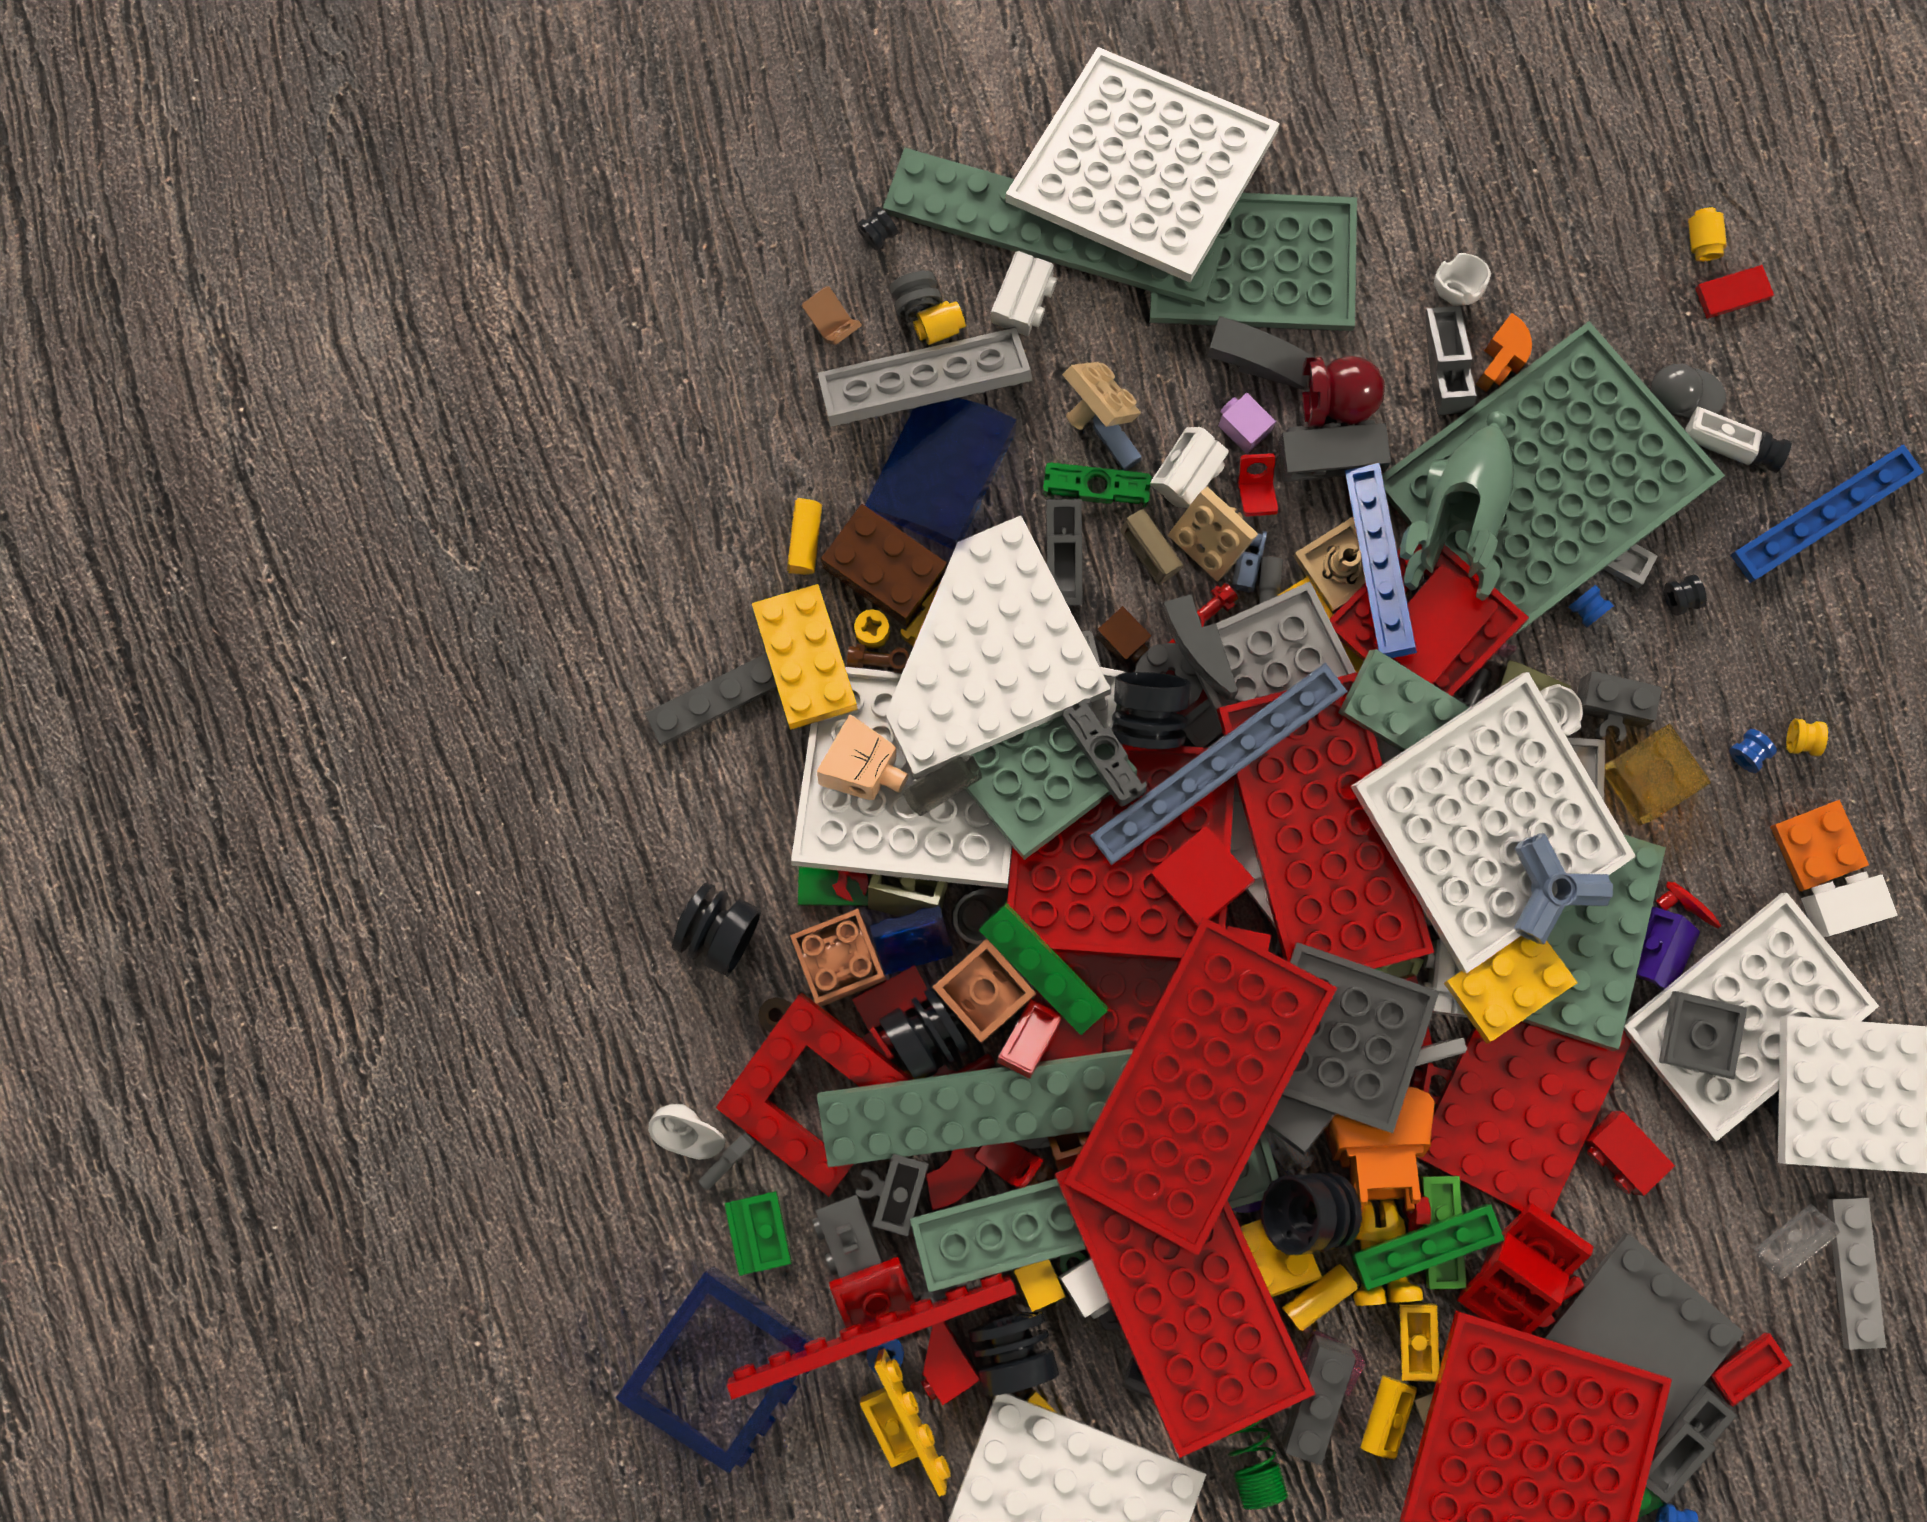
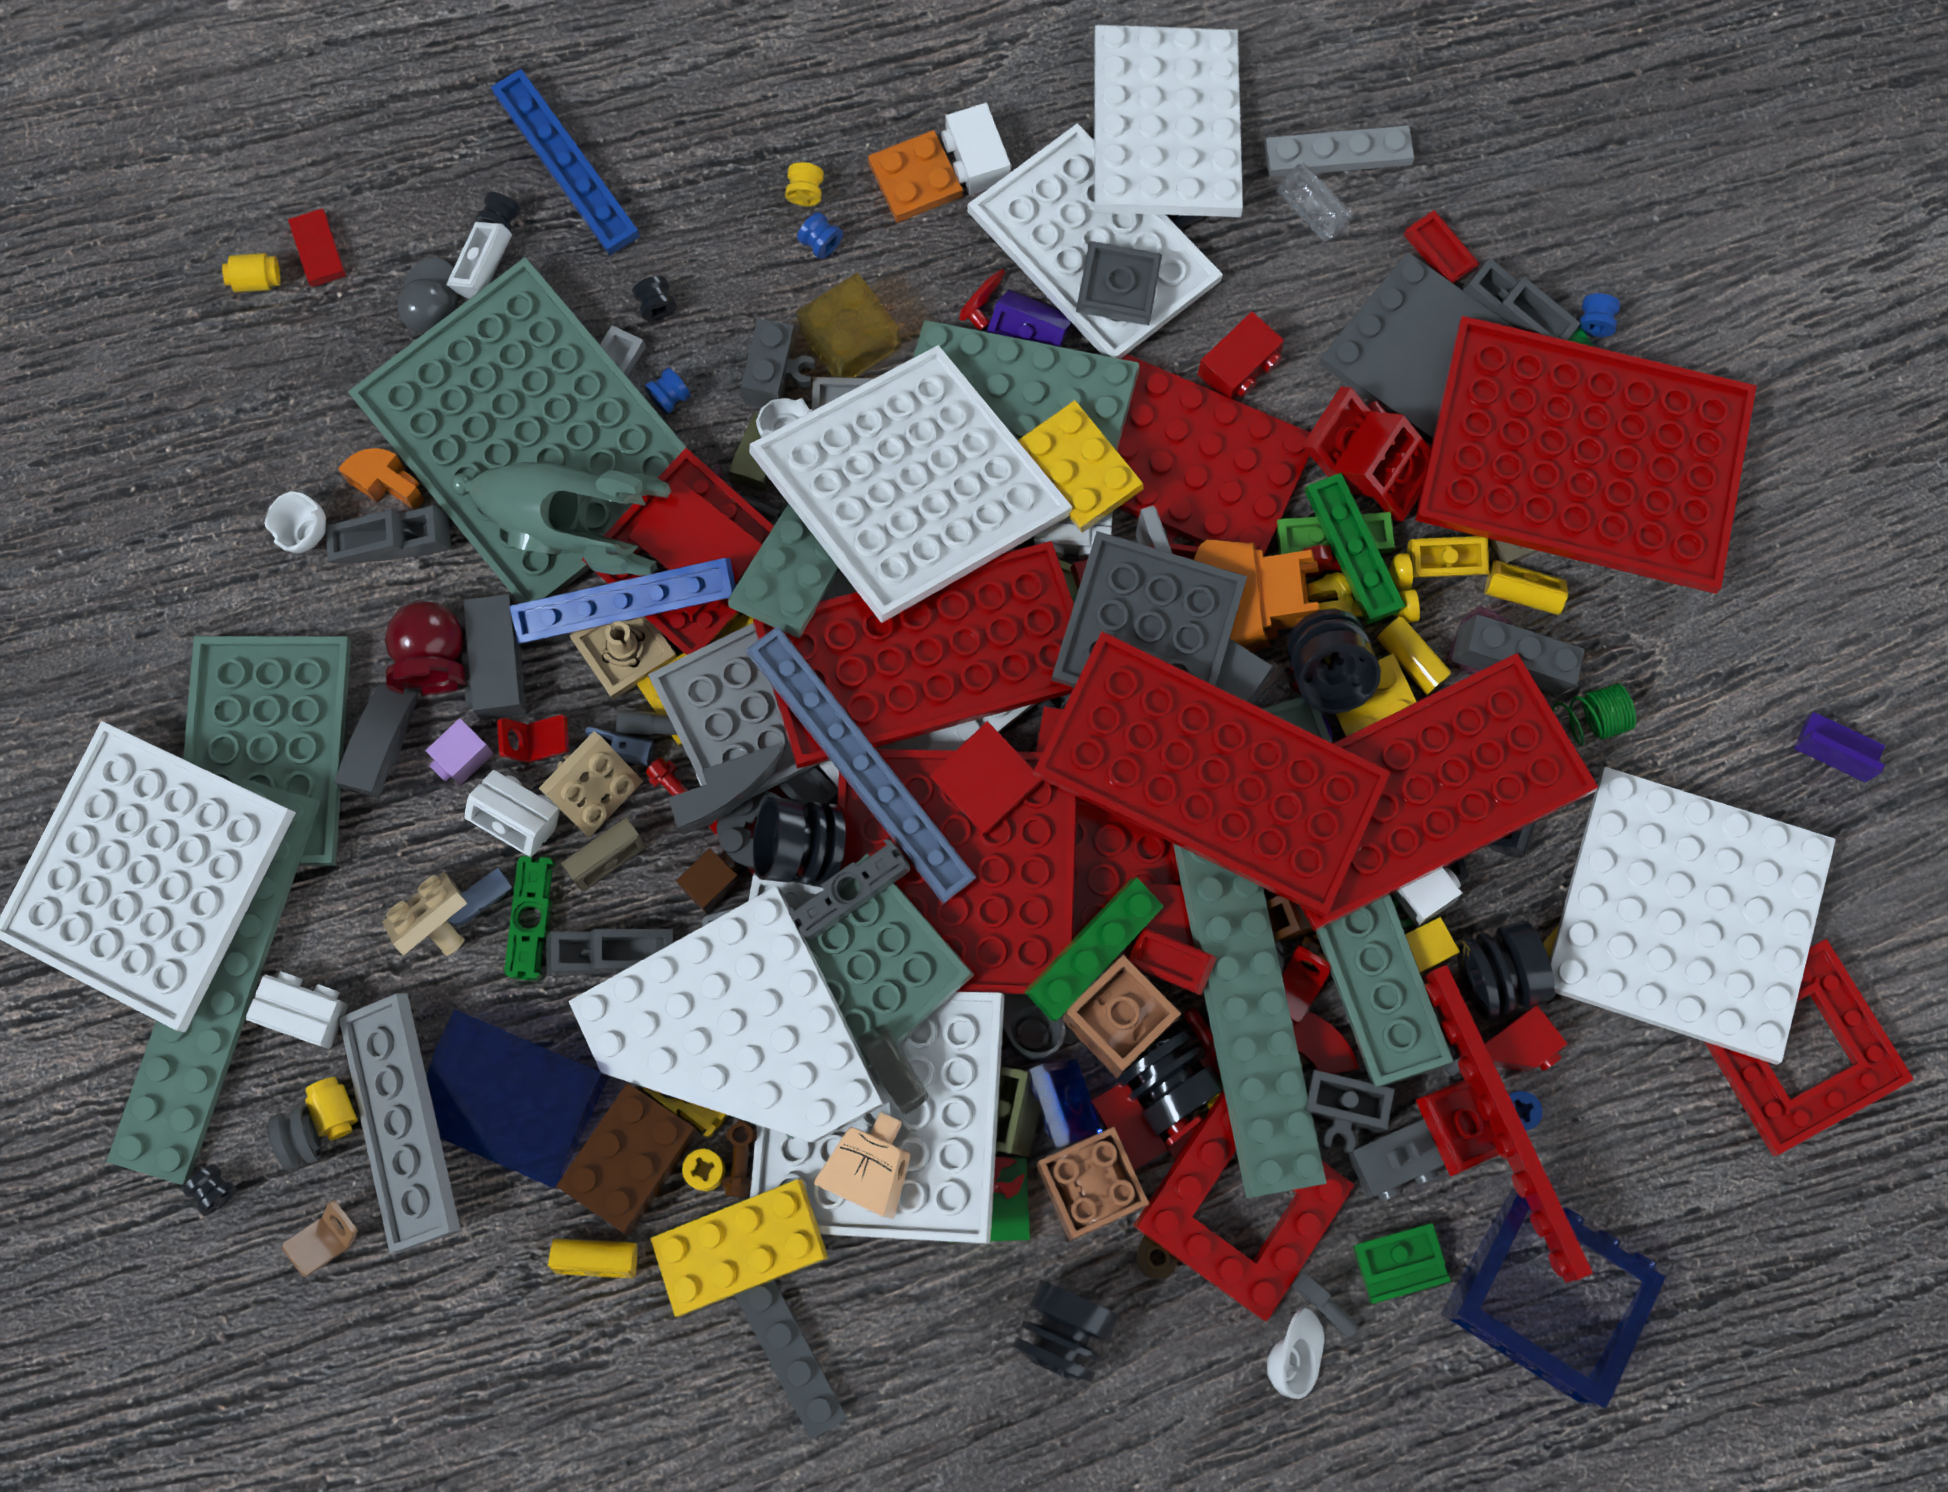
camera: 95 degrees left, 5 degrees down
yellow bracket [859,1348,951,1497] -> none
sand blue piece [1514,833,1613,945] -> none

